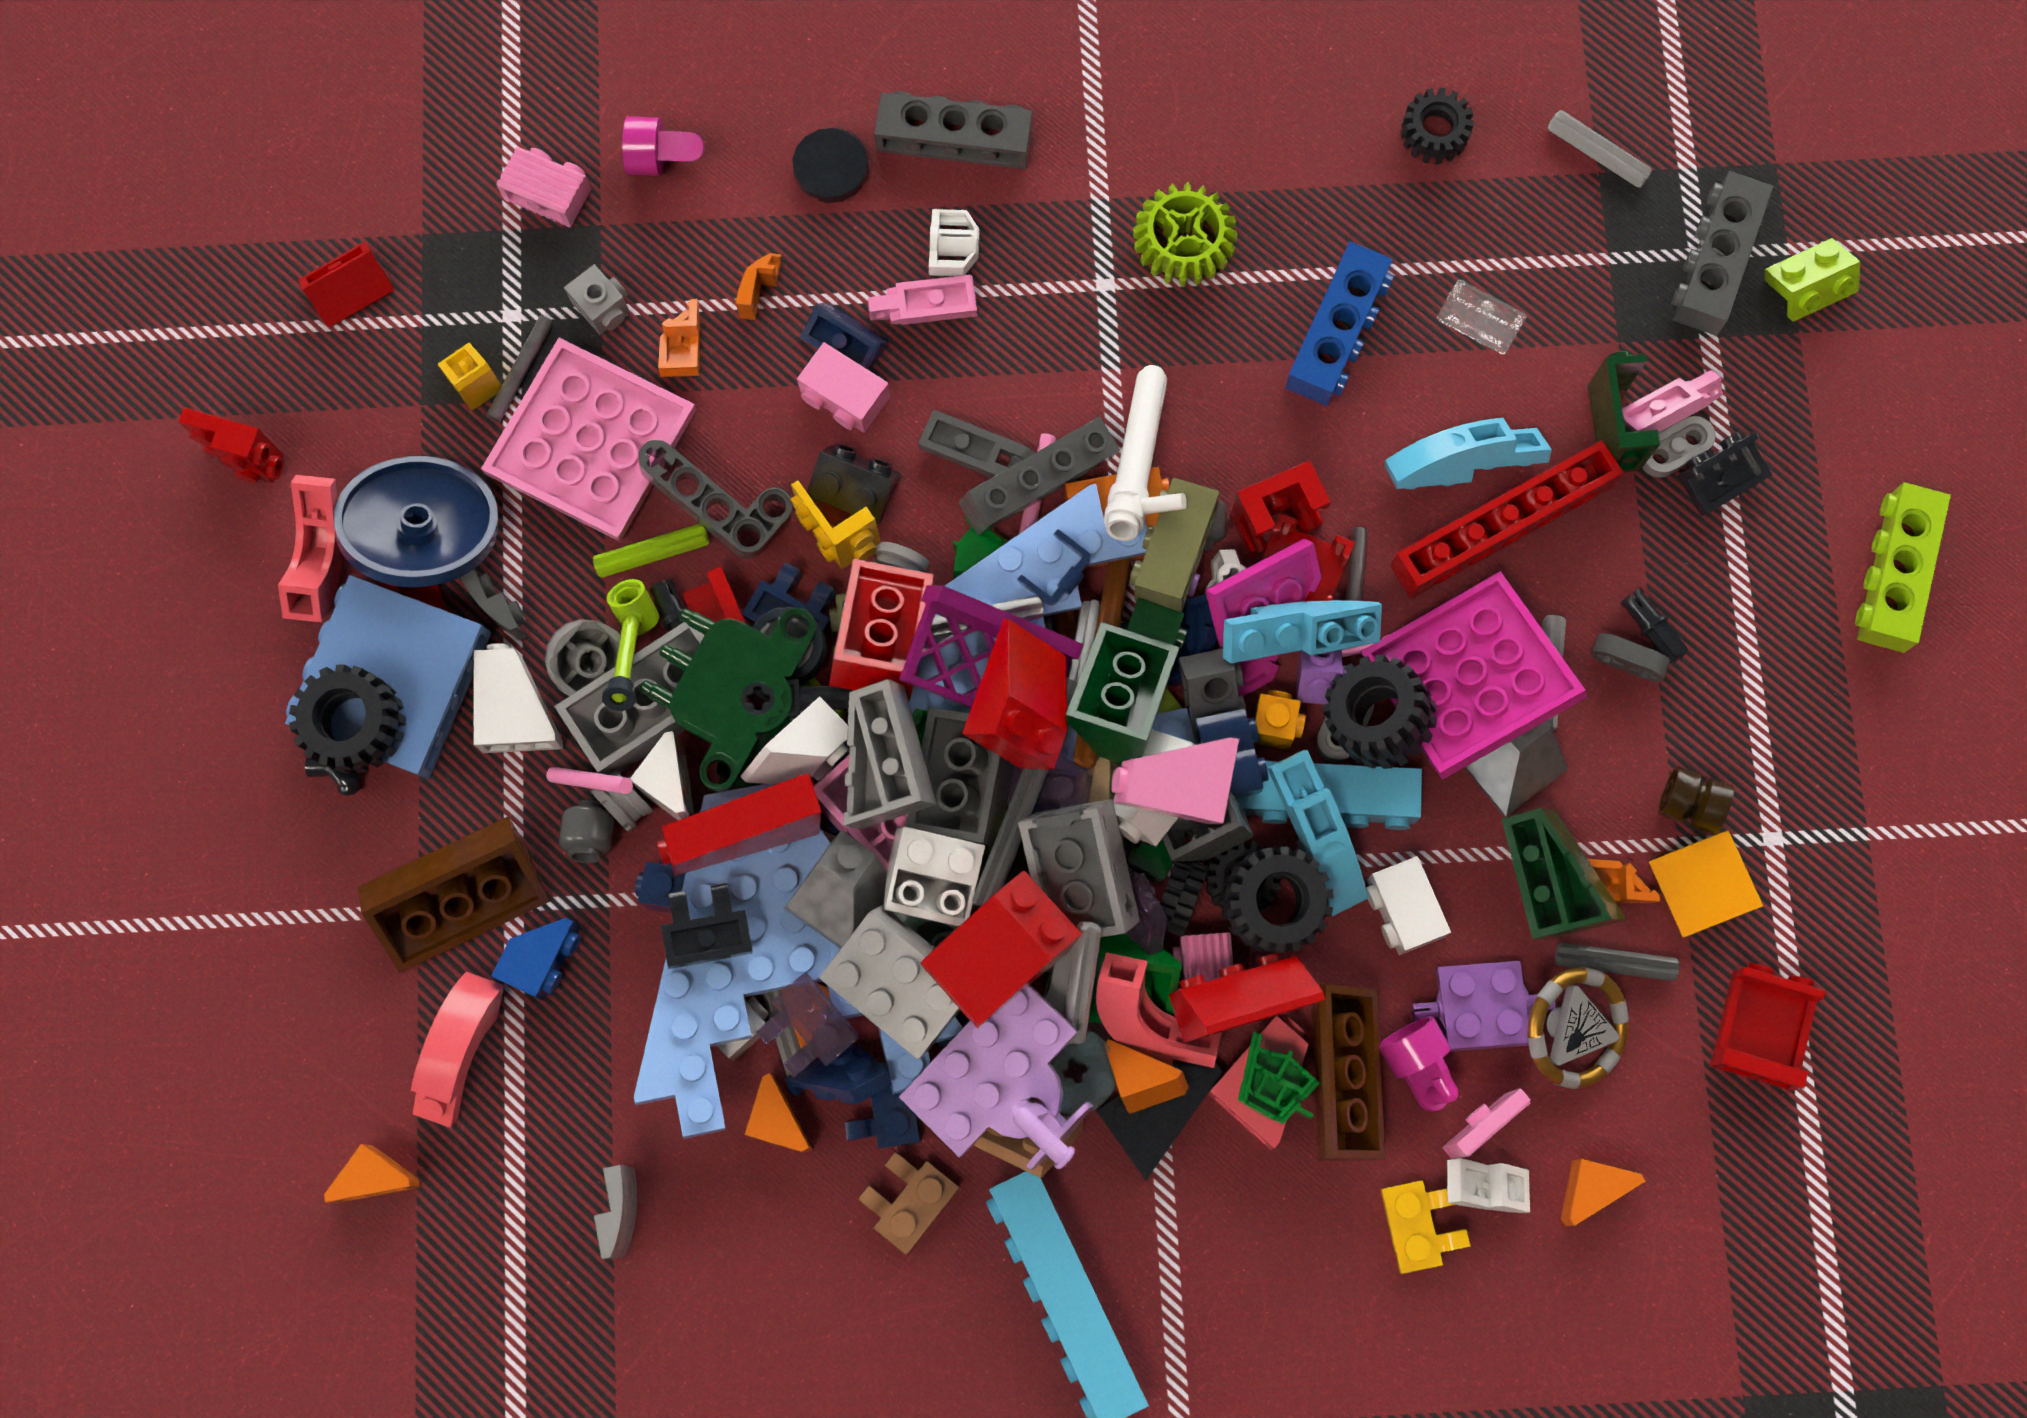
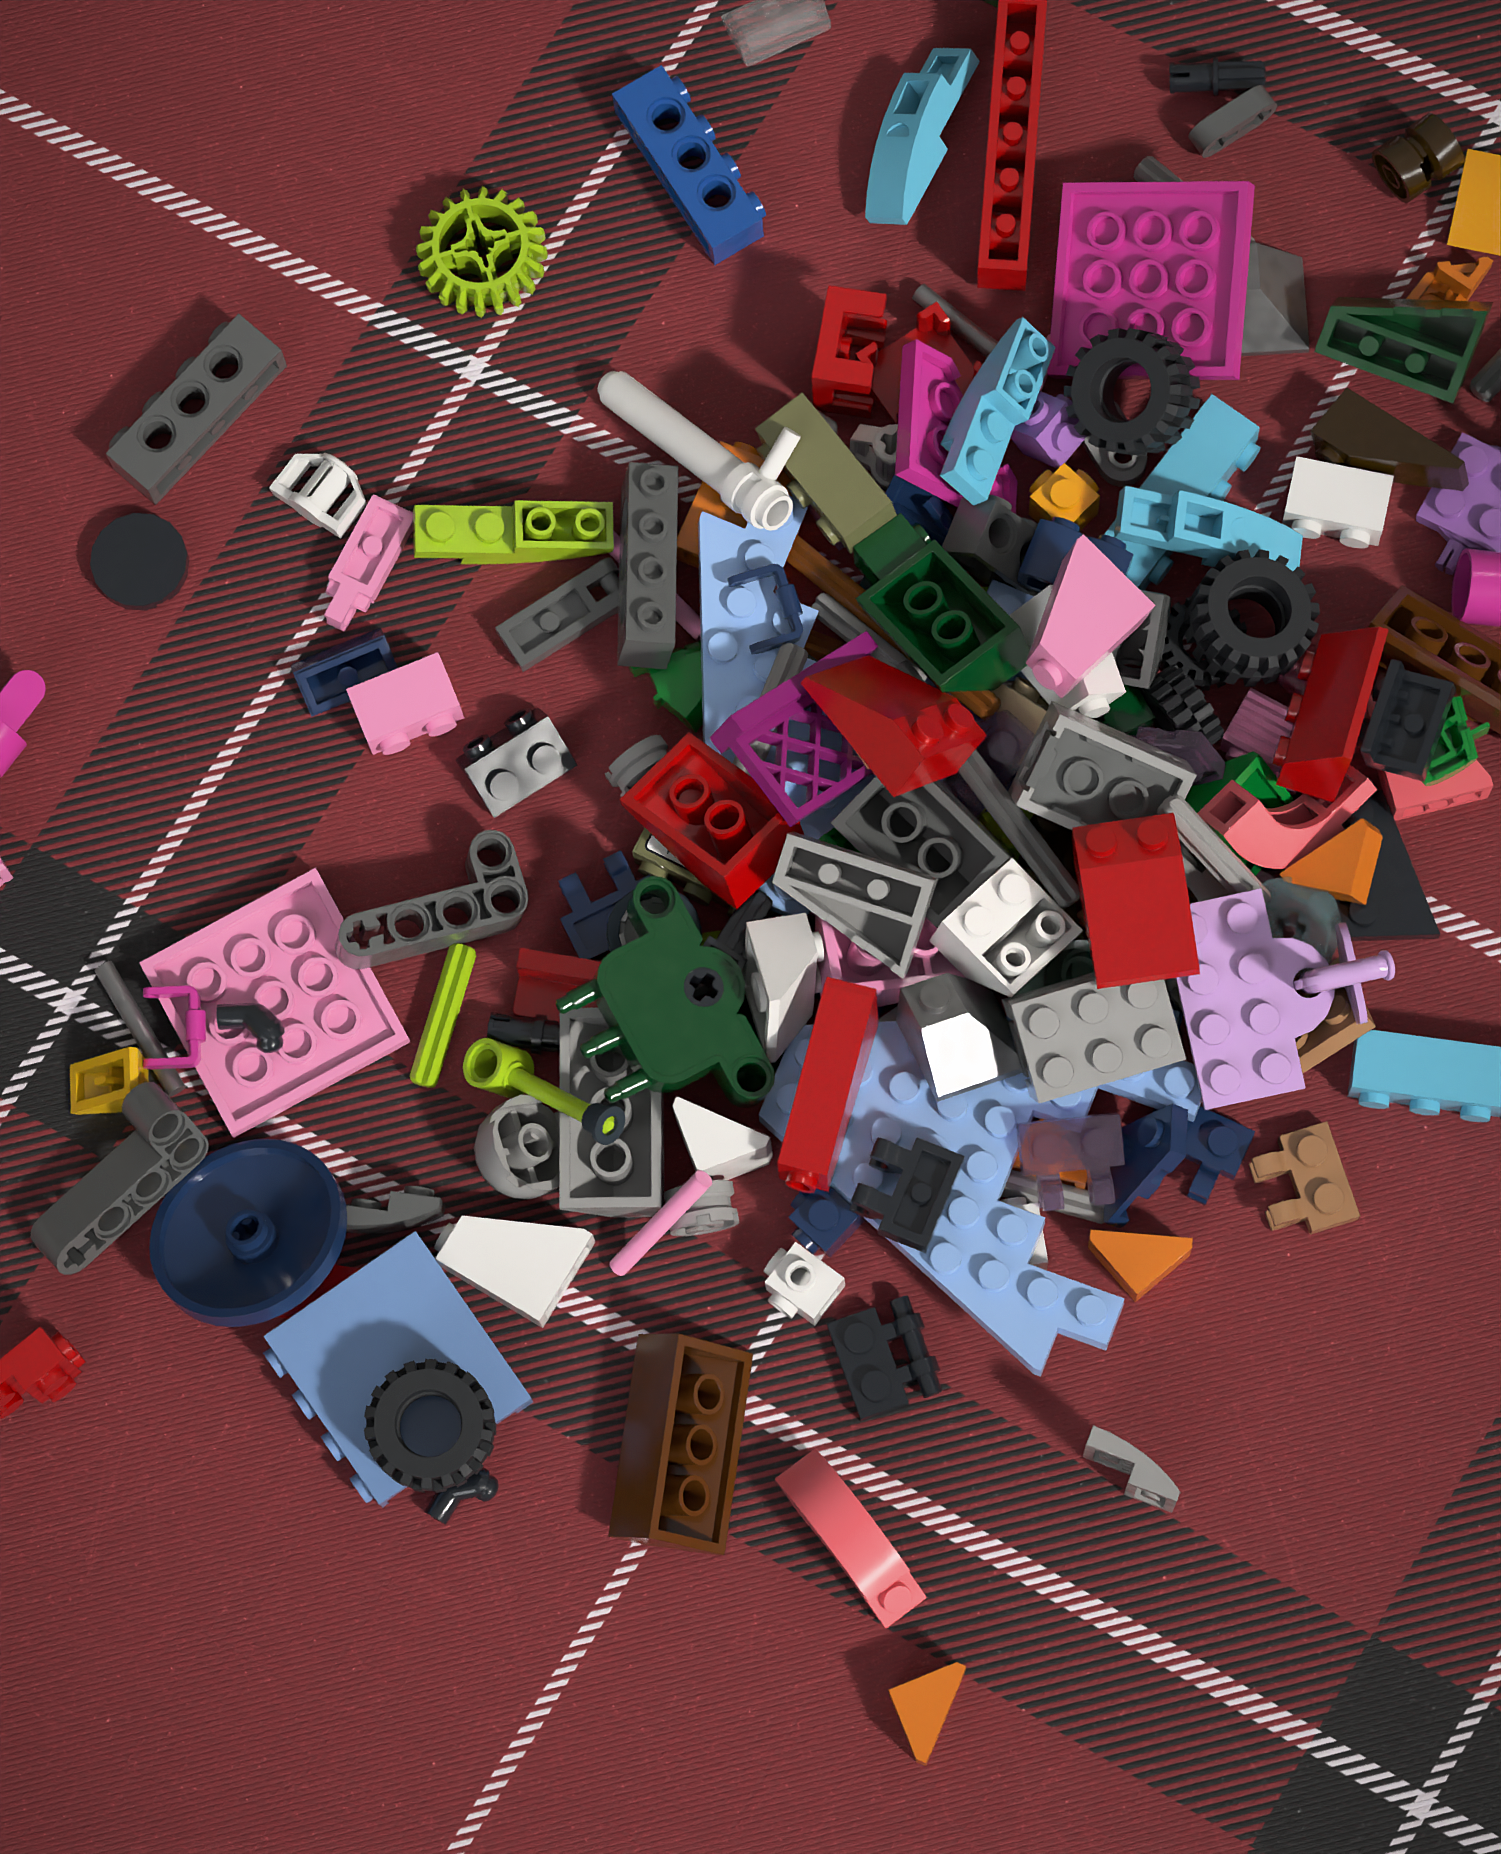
camera: 50 degrees left, 0 degrees up
coral arch [278,475,344,623] -> none
blue slope [491,918,581,1001] -> none
dark grey head [559,800,615,863] -> none
light grey brick [564,264,630,335] -> none
orange slope [658,299,700,377] -> none
orange slope [735,253,782,320] -> none
yellow bracket [790,480,881,570] -> none
none -> dark grey beam [30,1082,209,1275]
none -> dark pink piece [143,986,206,1069]
none -> black arm [216,1003,285,1053]
none -> lime slope [413,500,614,564]
none -> white brick [764,1242,845,1326]
none -> black plate [827,1295,942,1422]
none -> dark brown slope [1310,388,1469,491]
none -> black bracket [1356,659,1456,782]

